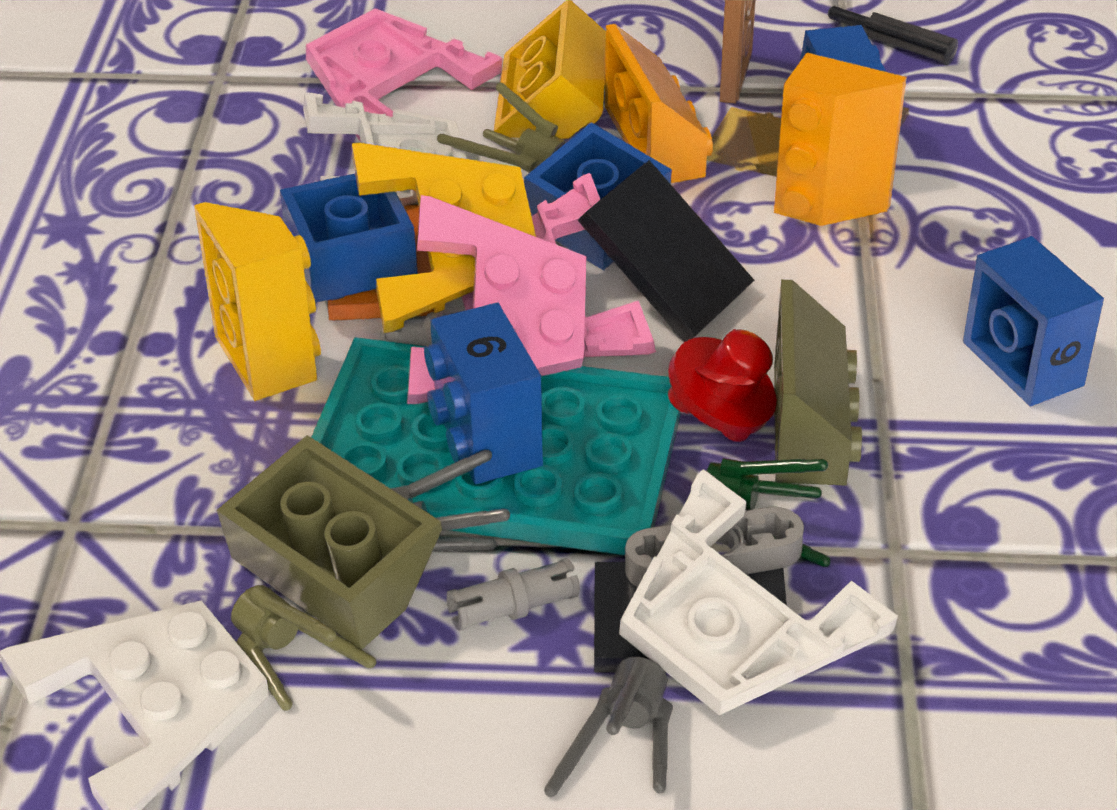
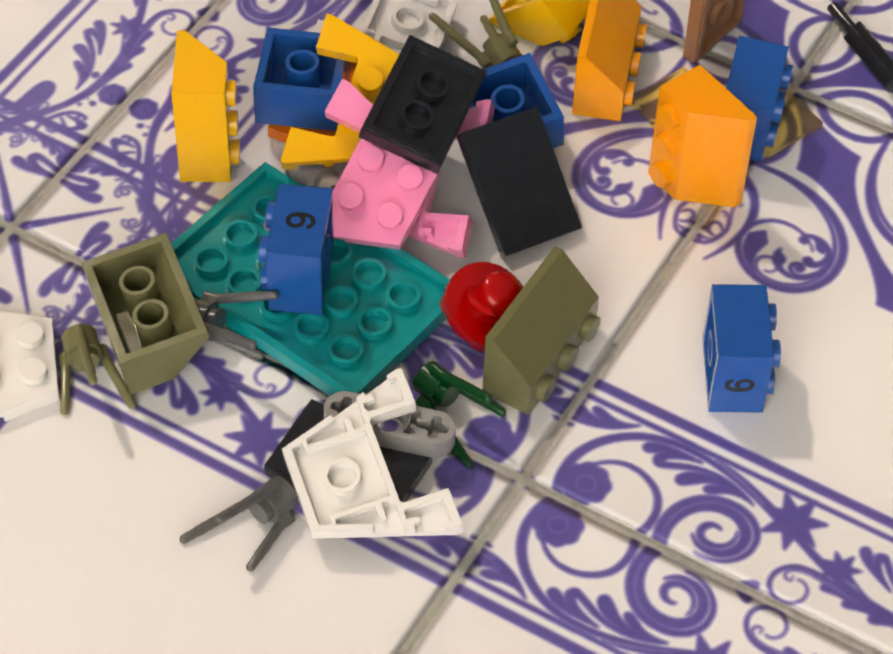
camera: 25 degrees right, 10 degrees up
light grey pin [447,558,580,631] -> none
none -> black tile [358,35,487,175]

